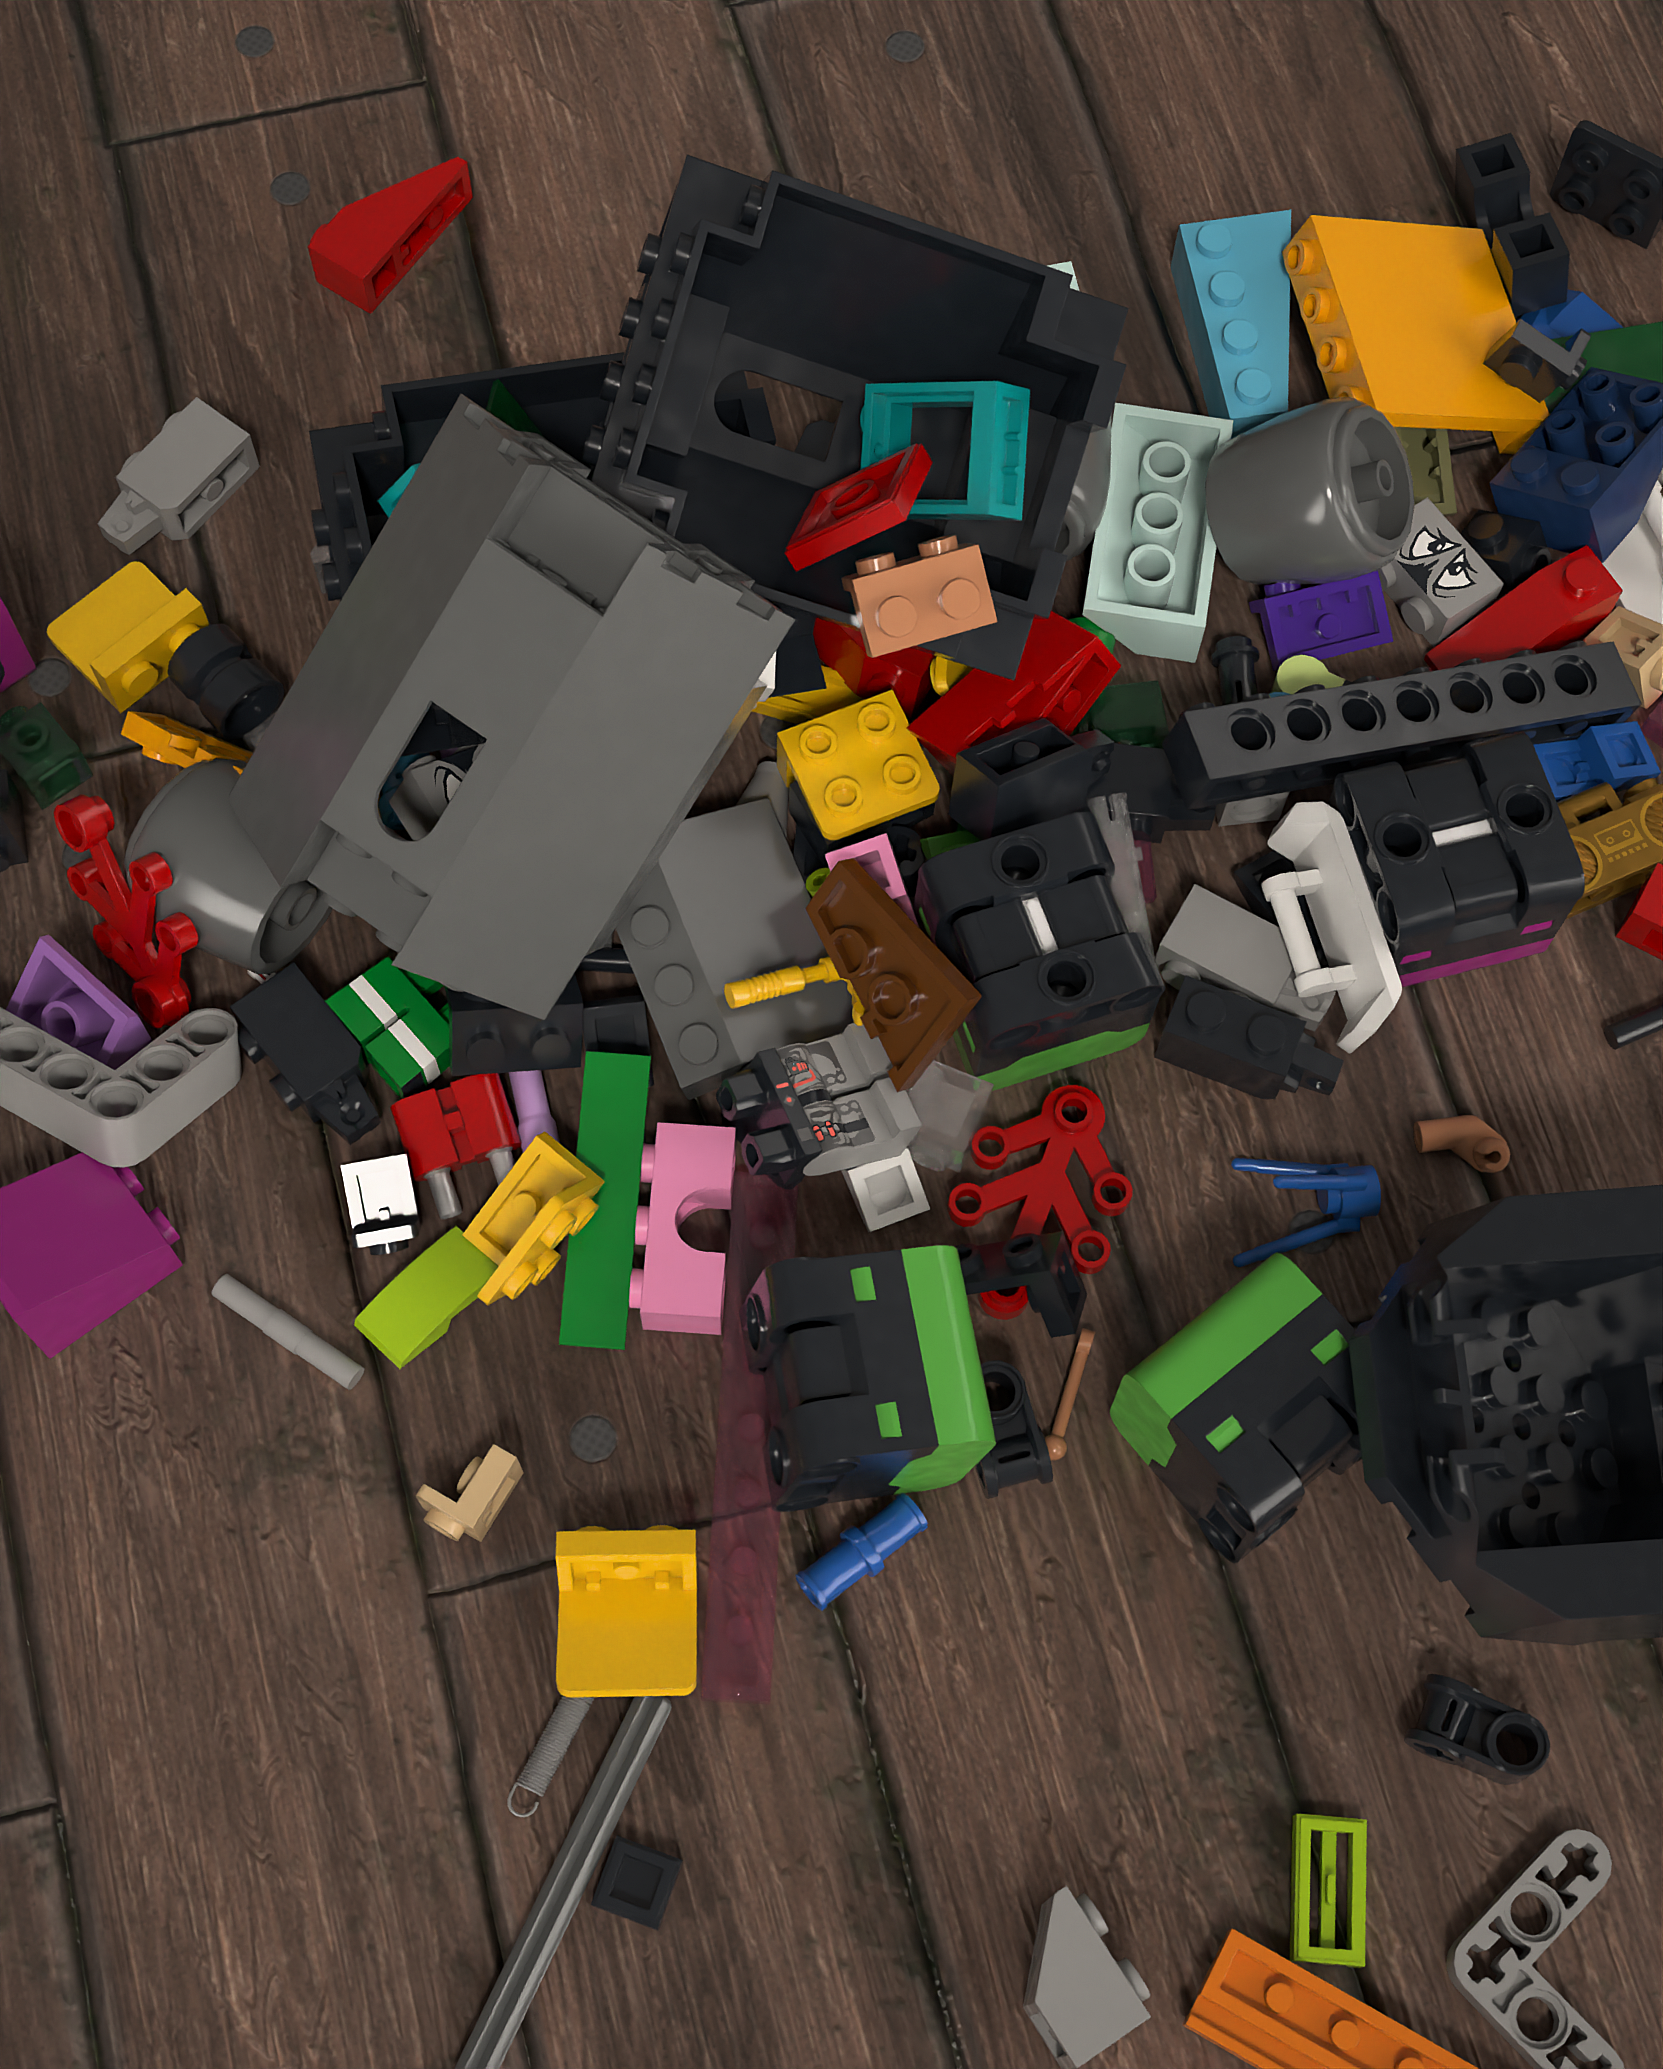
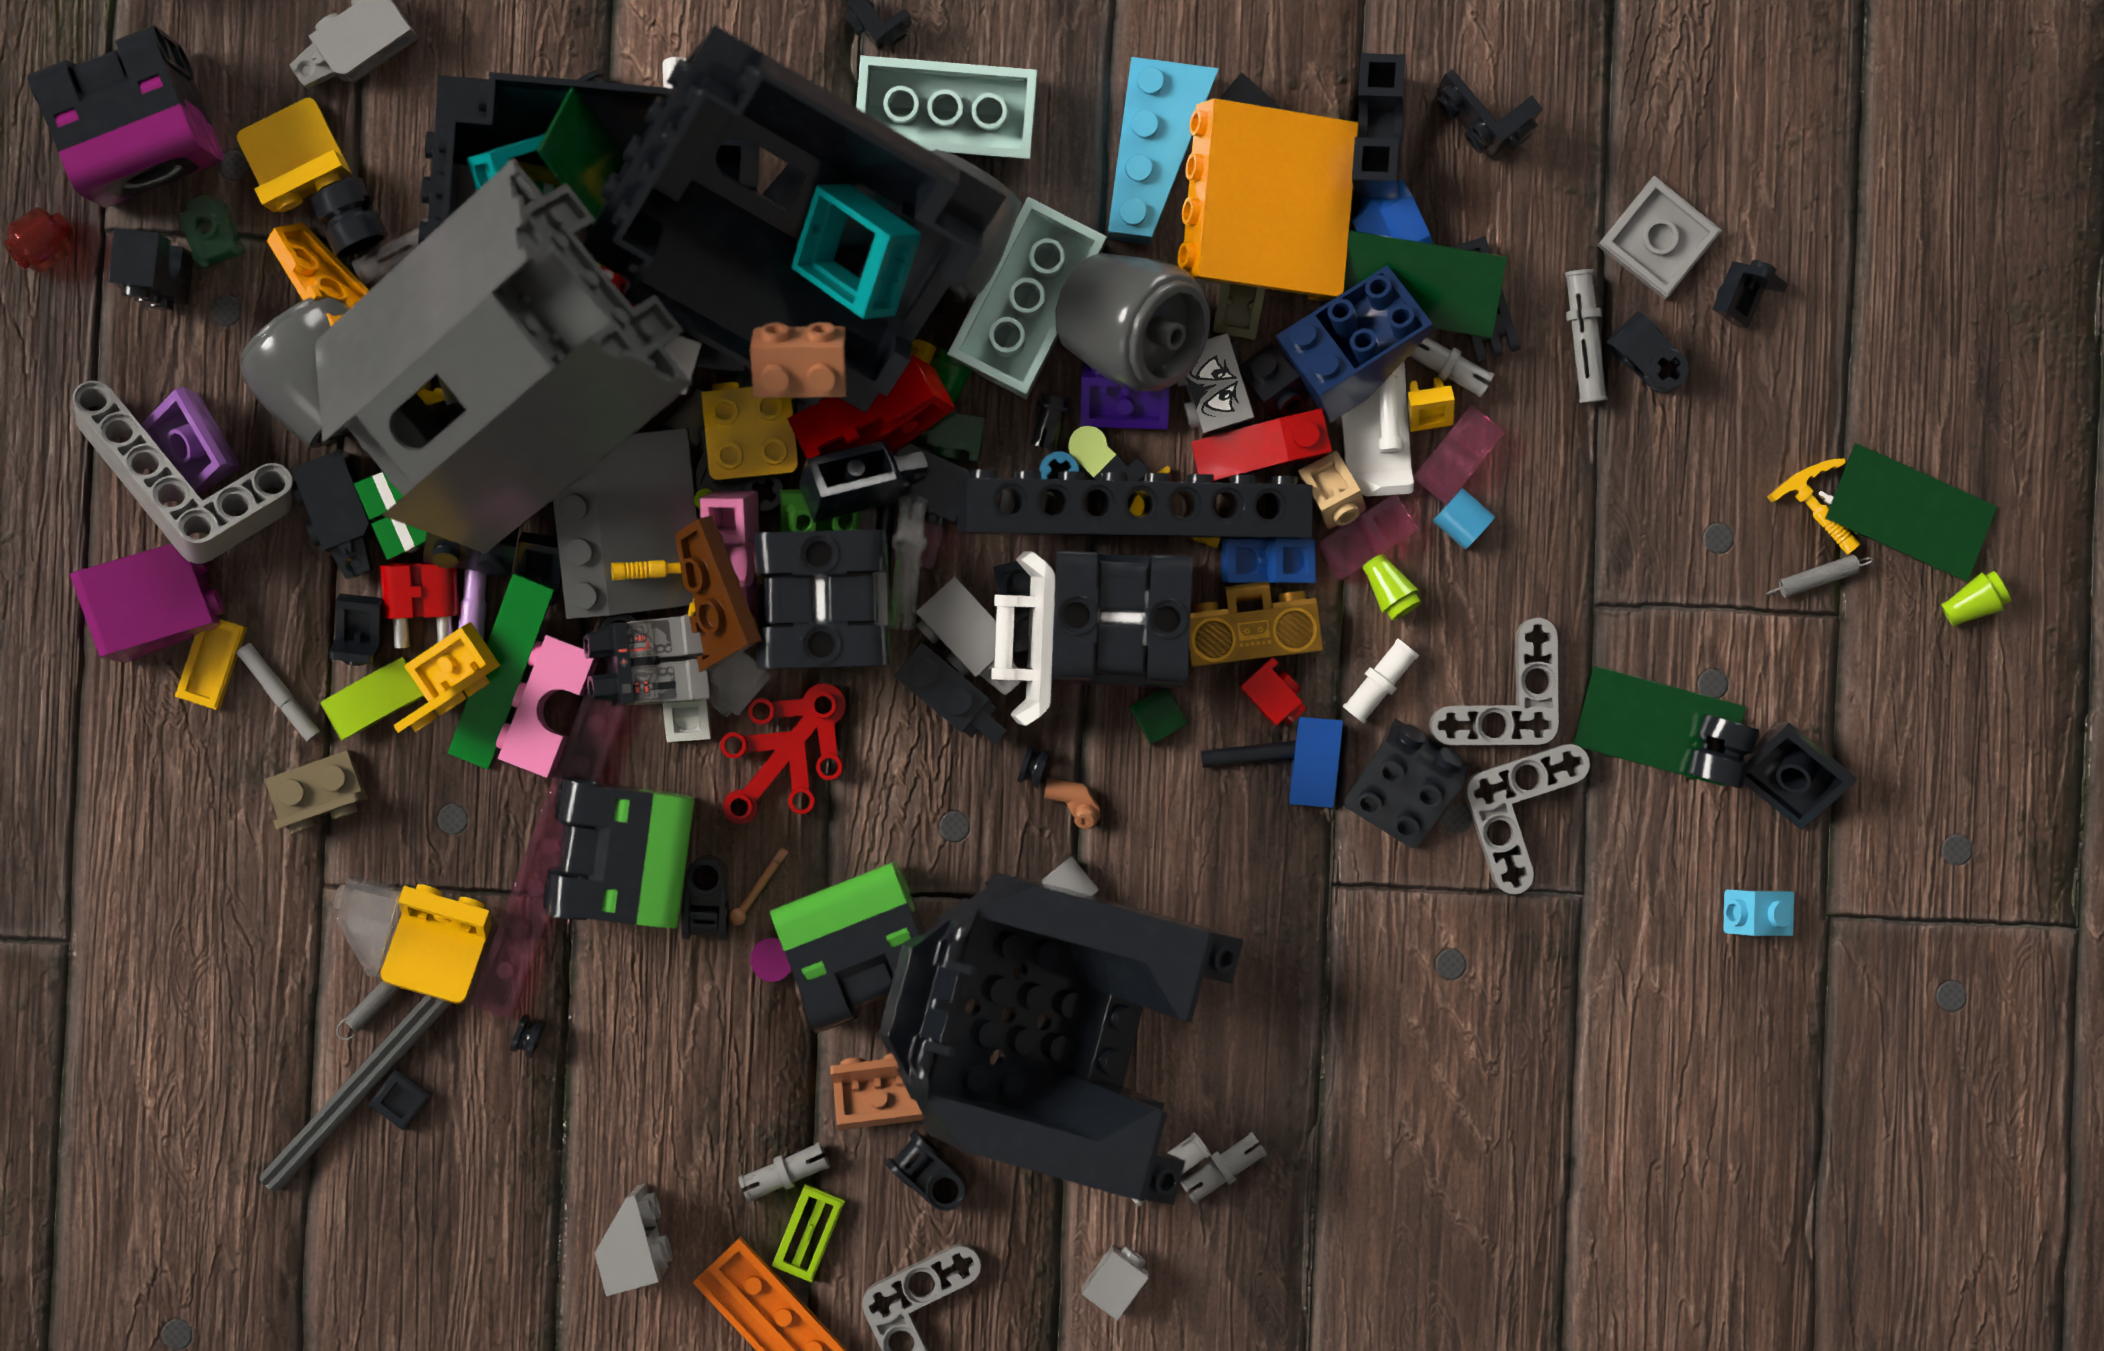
camera: 15 degrees right, 20 degrees up
red plant [54,794,198,1028] -> none
tan bracket [416,1444,524,1542] -> none
red plate [784,443,933,572] -> none
blue pin [795,1492,928,1611] -> none
black bracket [955,1231,1087,1338] -> none
blue plant [1231,1158,1381,1267] -> none
black bracket [1483,319,1591,403] -> none
none -> yellow tile [175,619,247,710]
none -> dark tan bracket [264,750,368,834]
none -> clear slope [333,877,402,978]
none -> black bush [510,1014,546,1058]
none -> light grey pin [738,1142,830,1203]
none -> magenta tile [750,937,792,982]
none -> nougat bracket [830,1053,924,1130]
none -> black bush [1017,744,1049,788]
none -> dark green slope [1129,688,1188,745]

